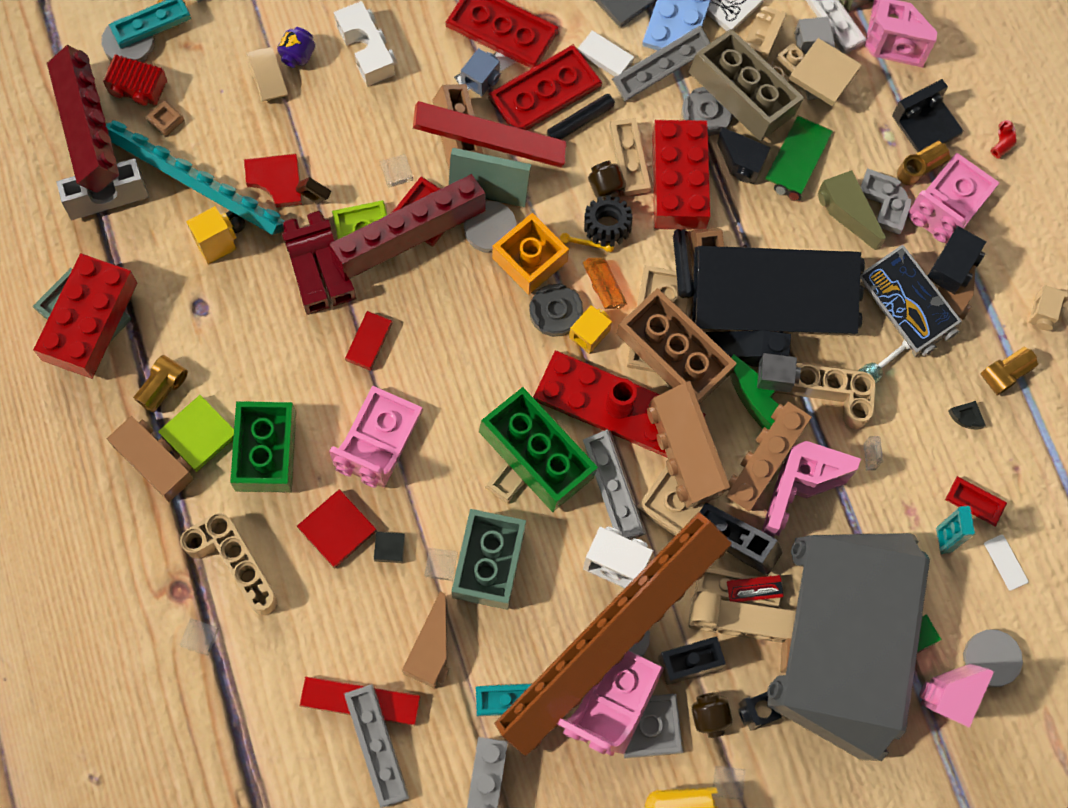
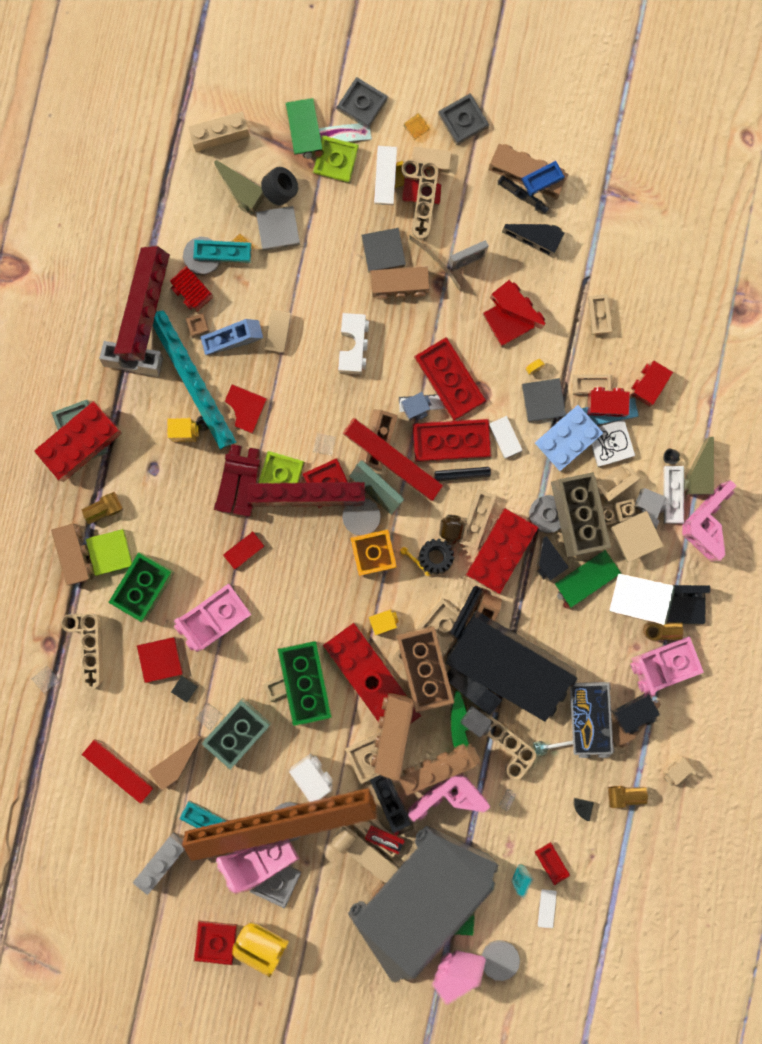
camera: 30 degrees right, 15 degrees up
dark purple head [277,27,315,68] -> none
dark brown tile [295,177,332,203] -> none
light grey tile [344,684,409,808] -> none
dark grey tile [529,284,583,337] -> none
clear orange plate [583,258,627,309] -> none
light grey tile [583,429,646,540] -> none
light grey tile [612,25,710,101] -> none
black brick [658,636,726,685] -> none
dark brown head [691,692,733,738] -> none
clear tile [712,766,746,800] -> none
black bracket [738,692,782,731] -> none
olive slope [818,170,886,250] -> none
light grey plate [860,168,911,235] -> none
red arm [991,120,1017,159] -> none
none -> medium blue slope [201,319,263,355]
none -> tile [610,574,675,624]

